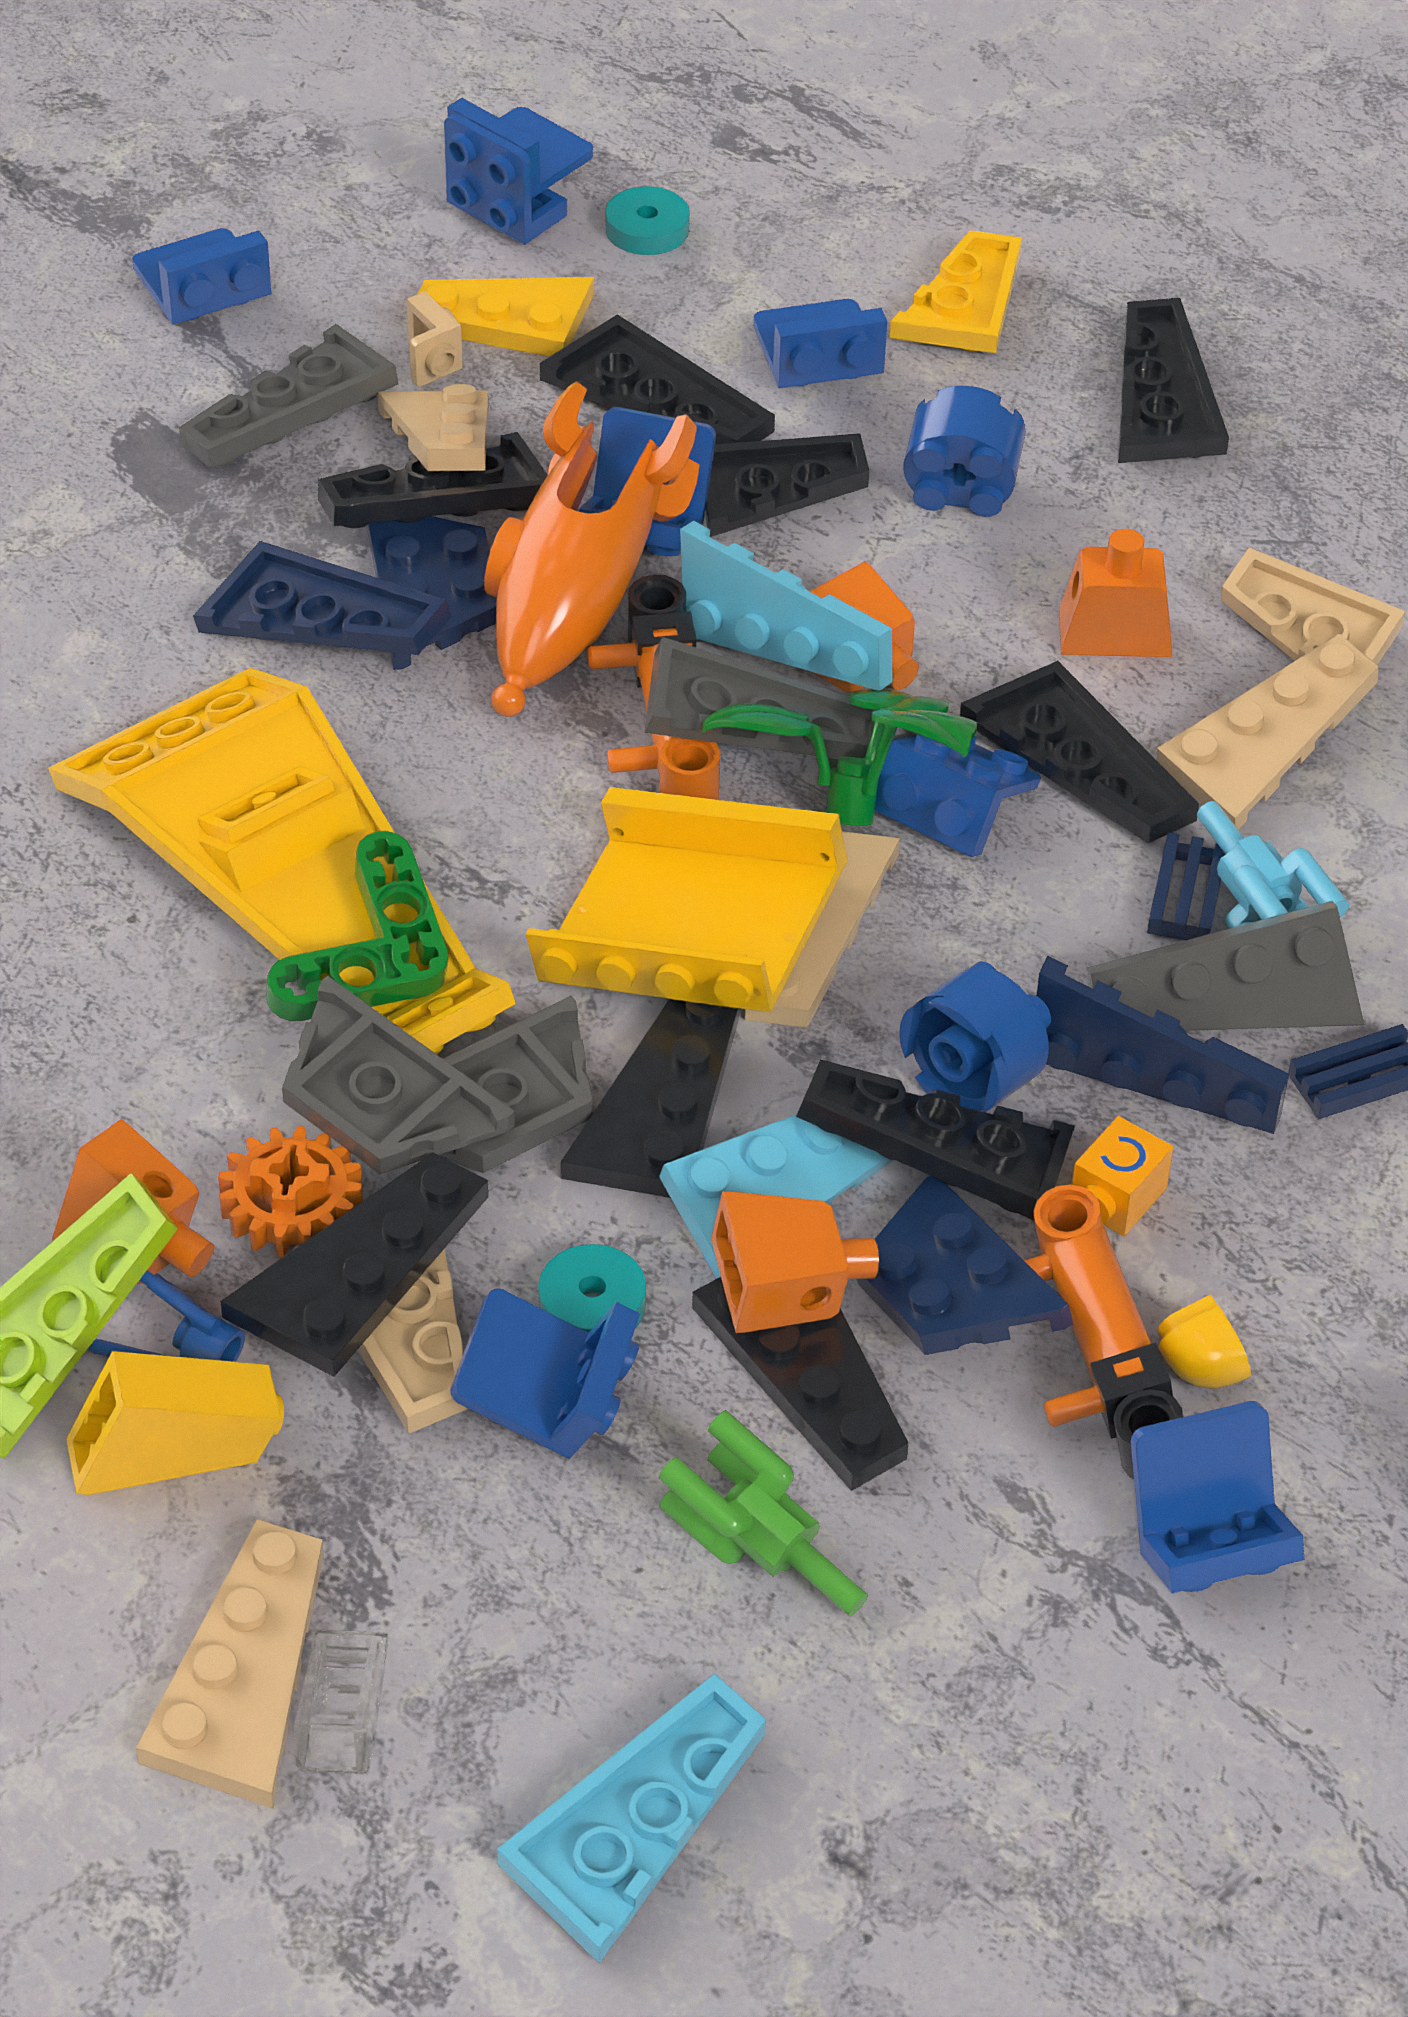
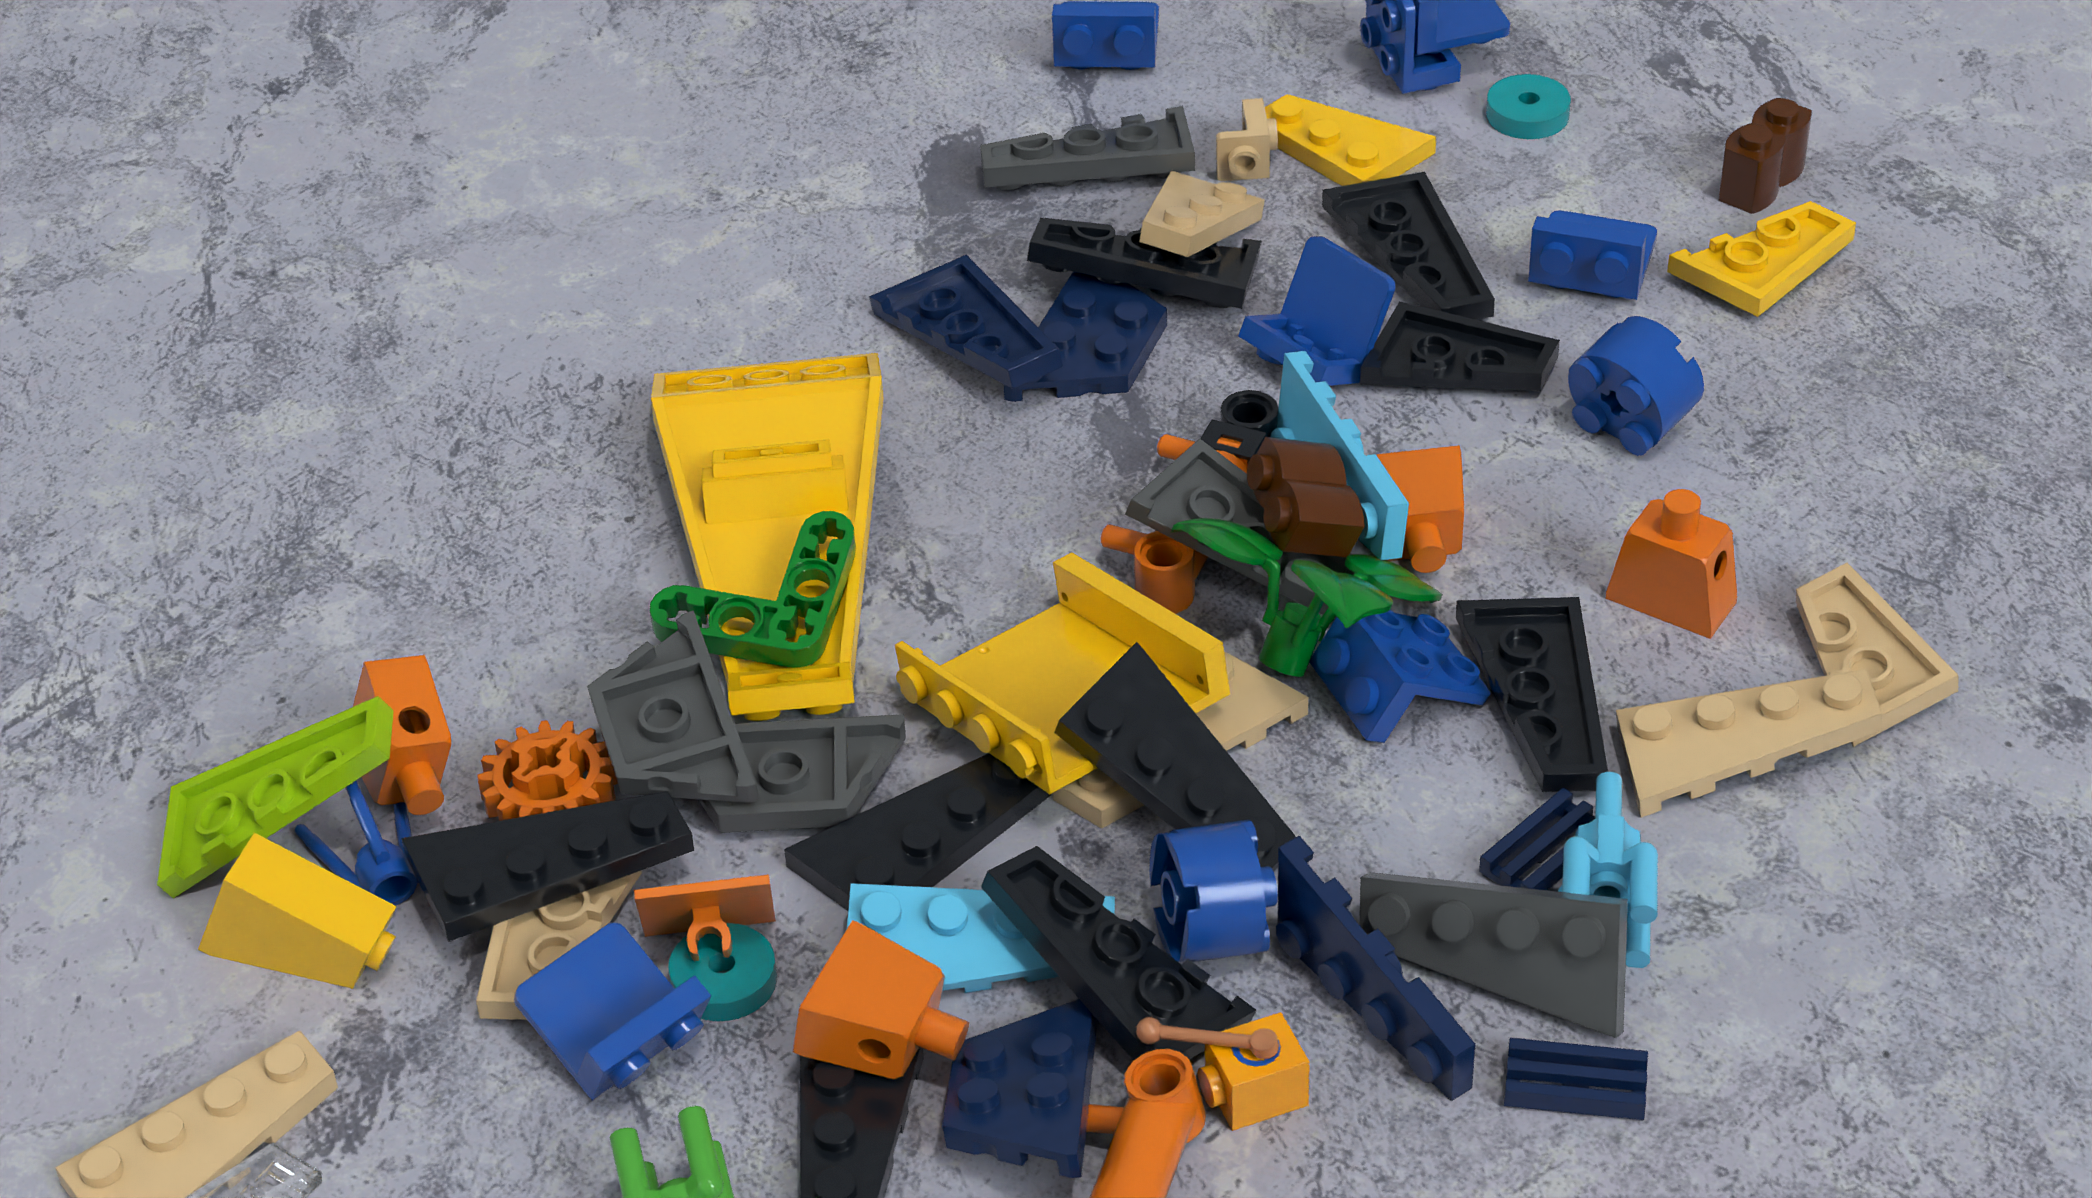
camera: 35 degrees right, 5 degrees down
orange piece [484,381,700,717] -> none
black wing [1118,298,1229,463] -> none
none -> orange piece [634,874,776,961]
none -> black wing [1054,642,1296,872]
none -> nougat hinge [1136,1017,1279,1059]
none -> reddish brown brick [1247,437,1365,557]
none -> reddish brown brick [1719,98,1812,214]

